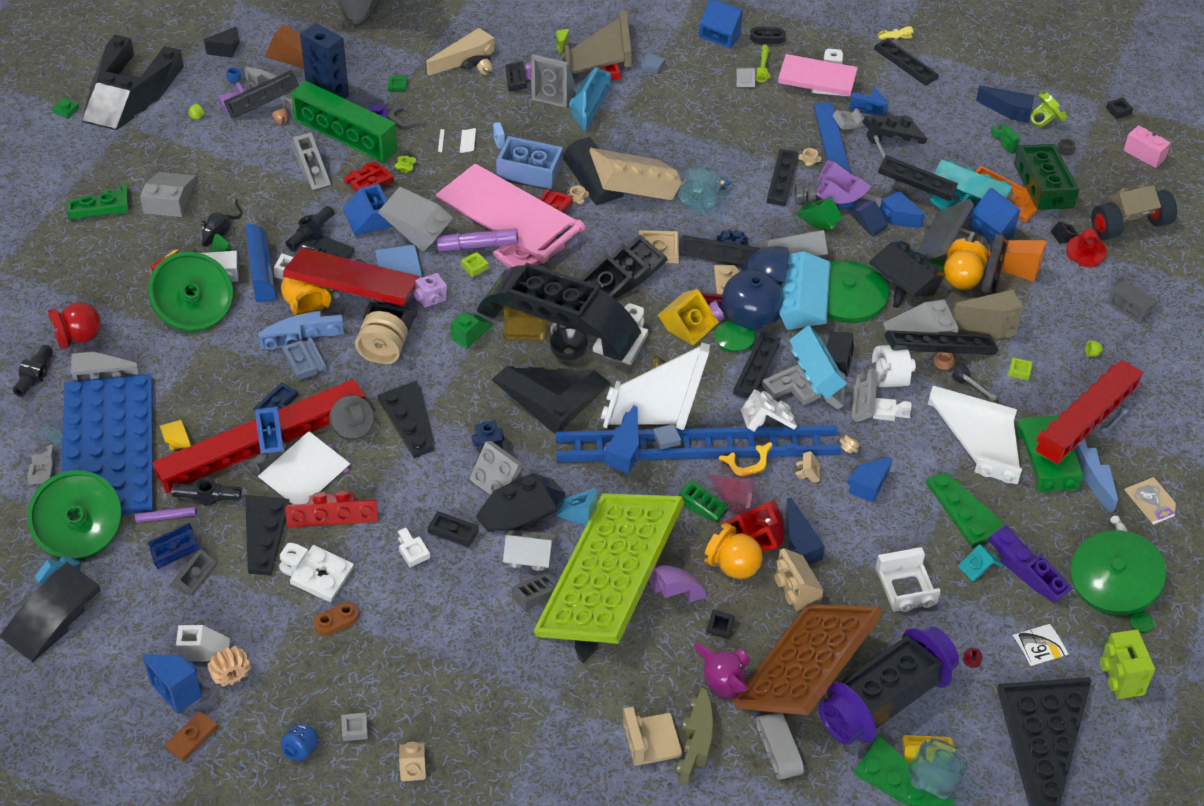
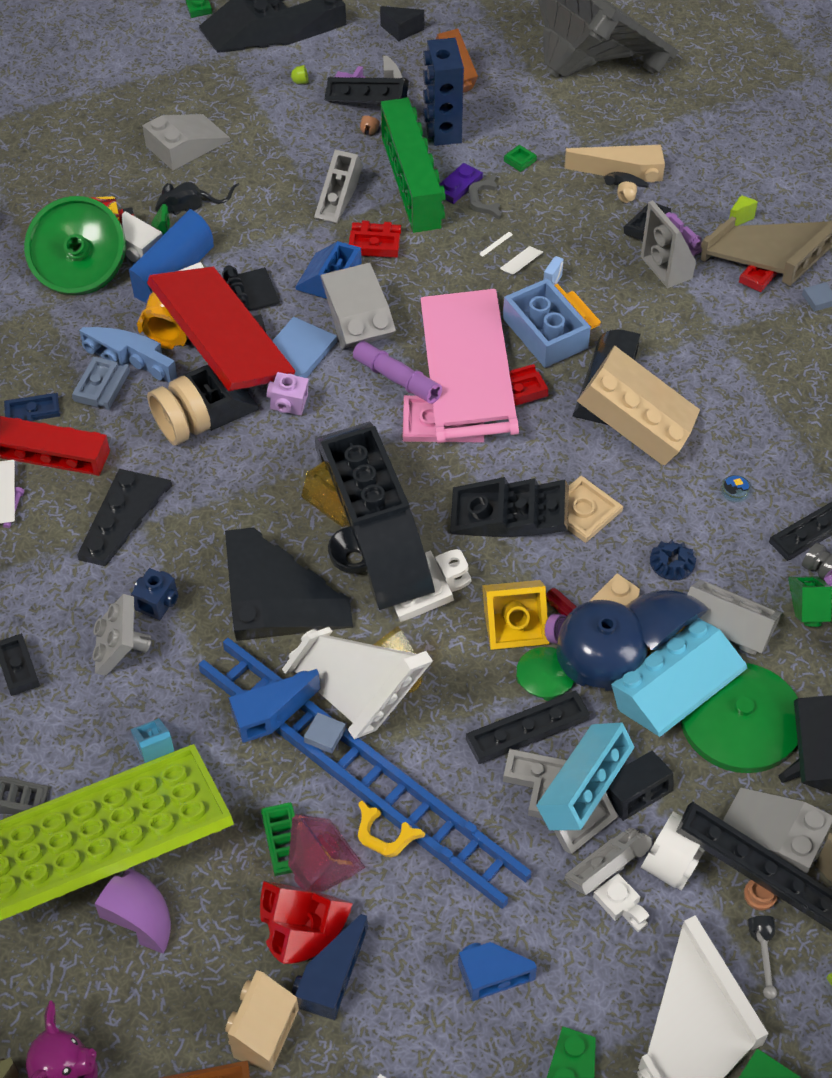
camera: 45 degrees right, 5 degrees up
green wing [67,184,129,219] -> none
blue hinge [226,67,241,83] -> none
black pin [285,206,335,251] -> none
dark grey tile [329,396,373,439] -> none
lime plate [395,156,416,173] -> none
green slope [450,311,493,349] -> none
lime plate [461,252,489,277] -> none
black wedge [476,473,565,532] -> none
slope [503,530,556,571] -> none
tan plate [568,185,589,204] -> none
dark azure wedge [569,67,611,132] -> none
clear light blue brick [678,166,721,213] -> none
black tile [679,235,761,266] -> none
light orange tile [704,522,763,579] -> none
black slope [706,609,735,638] -> none
white bracket [741,389,797,432] -> none
tan tile [796,451,821,483] -> none
tan plate [839,434,860,454] -> none

